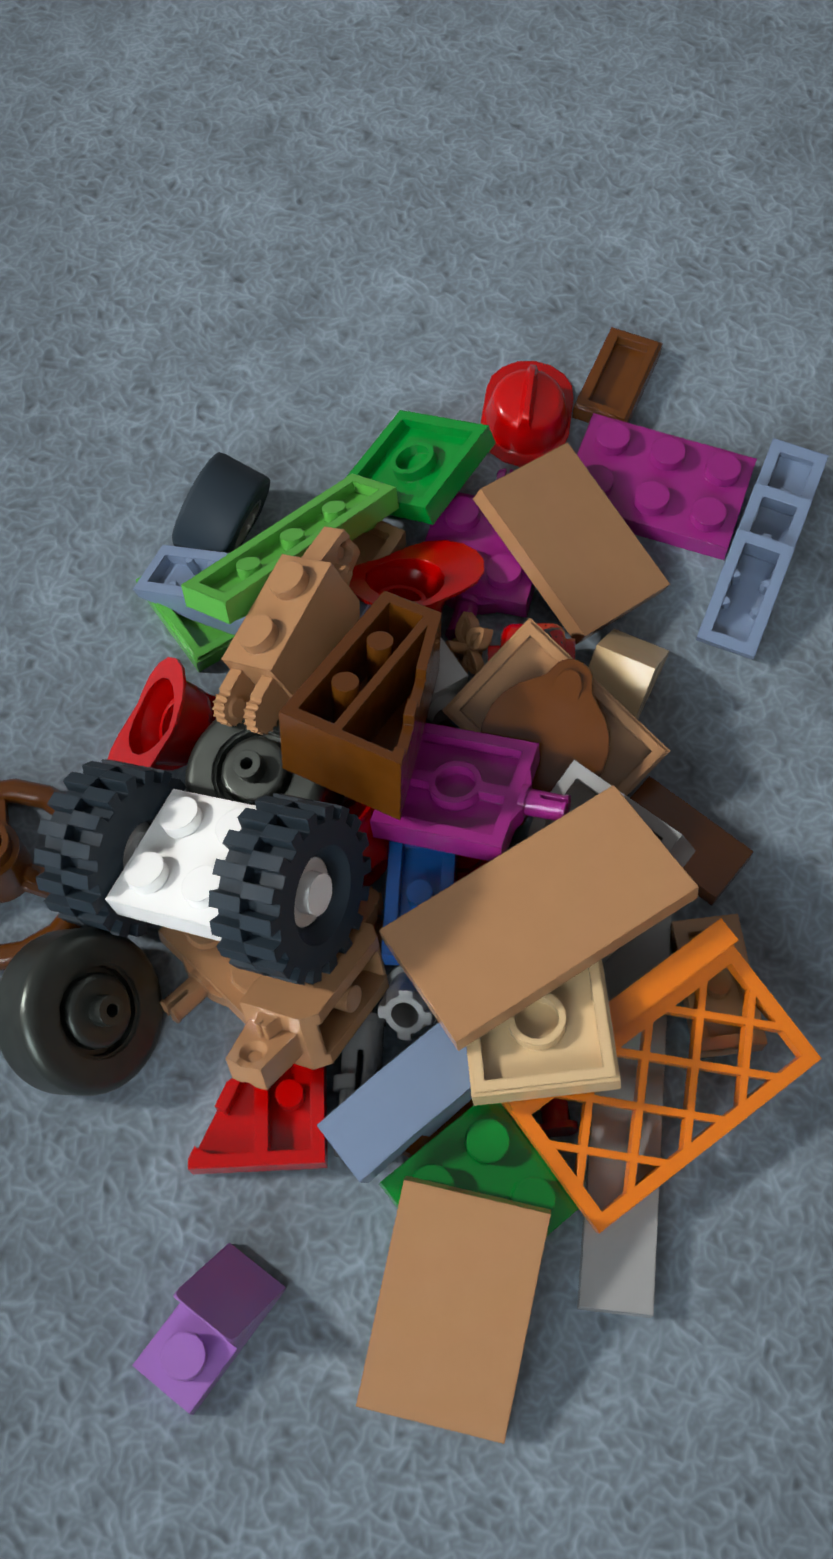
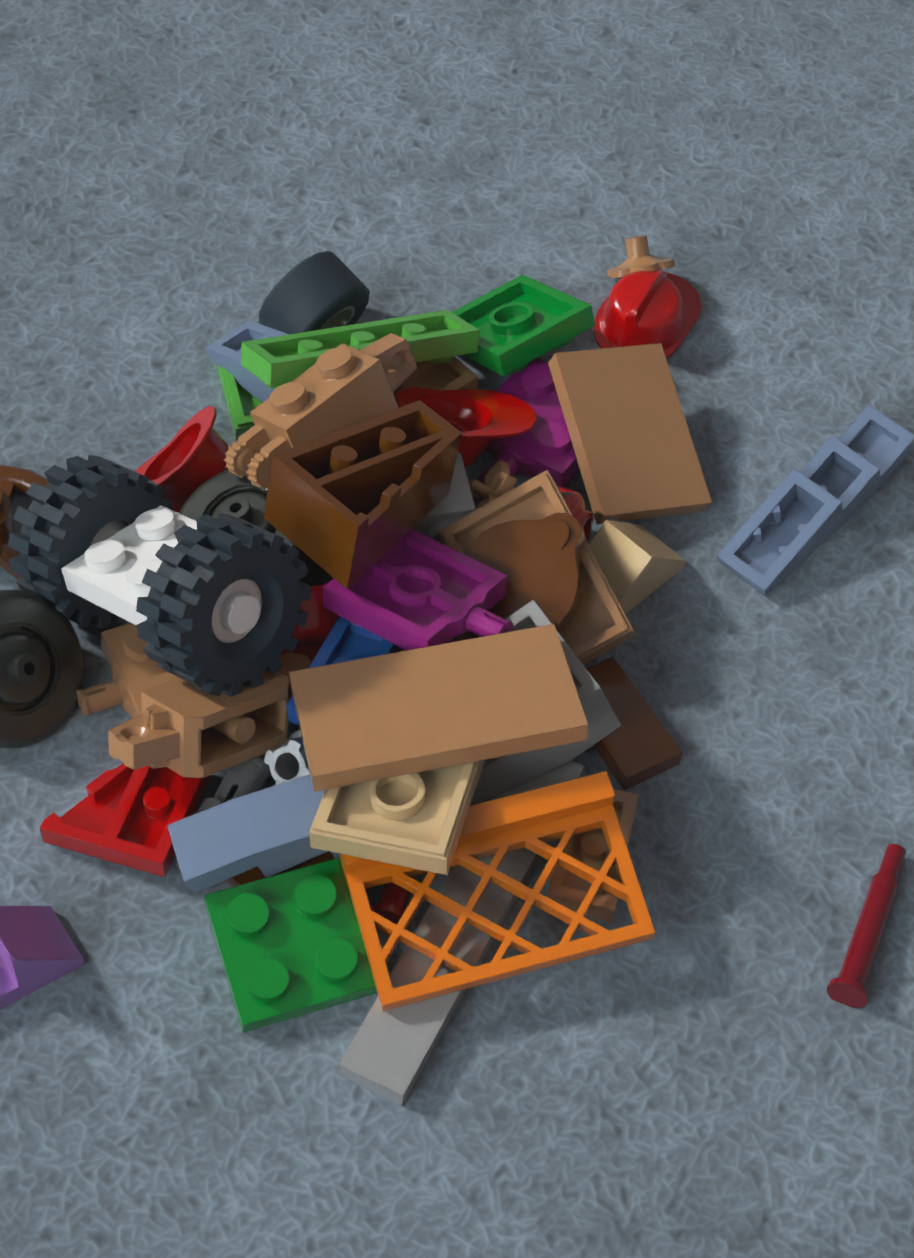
camera: 15 degrees right, 10 degrees down
medium nougat tile [356,1176,551,1444] -> none
reddish brown tile [572,327,663,423] -> none
magenta plate [577,413,757,560] -> none
none -> medium nougat plant [607,235,675,278]

